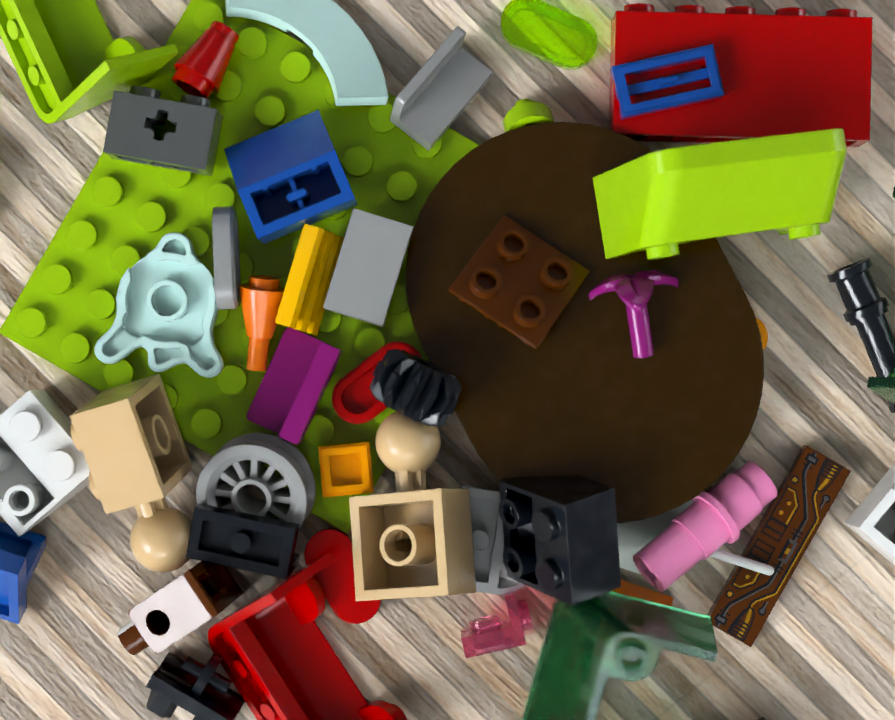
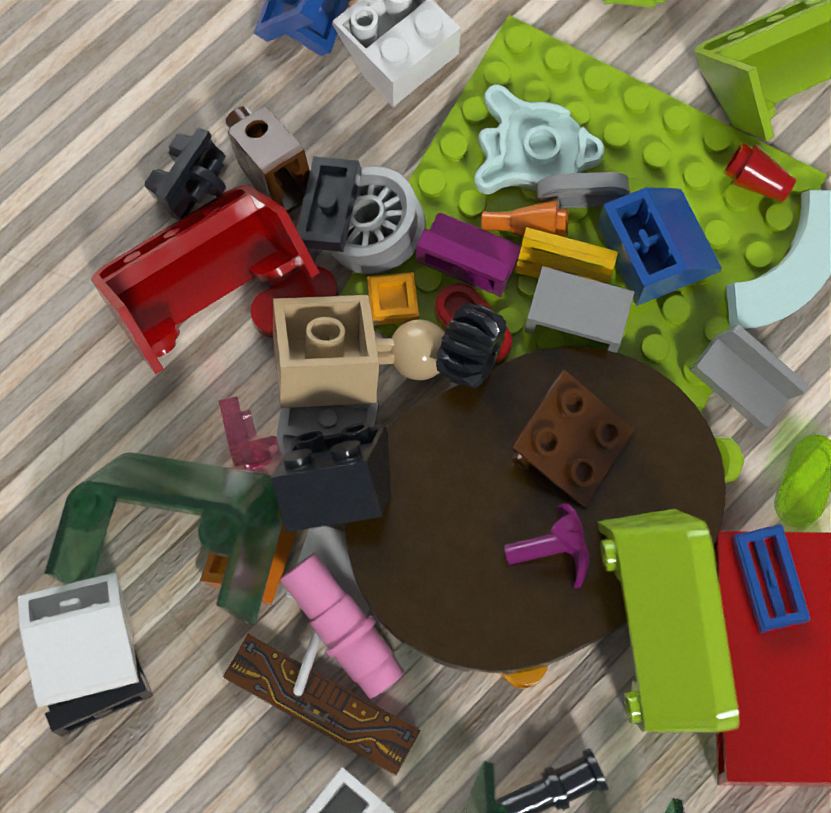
camera: 90 degrees right, 15 degrees down
tan brick [70,374,193,572] -> none
dark grey brick [103,86,223,176] -> none

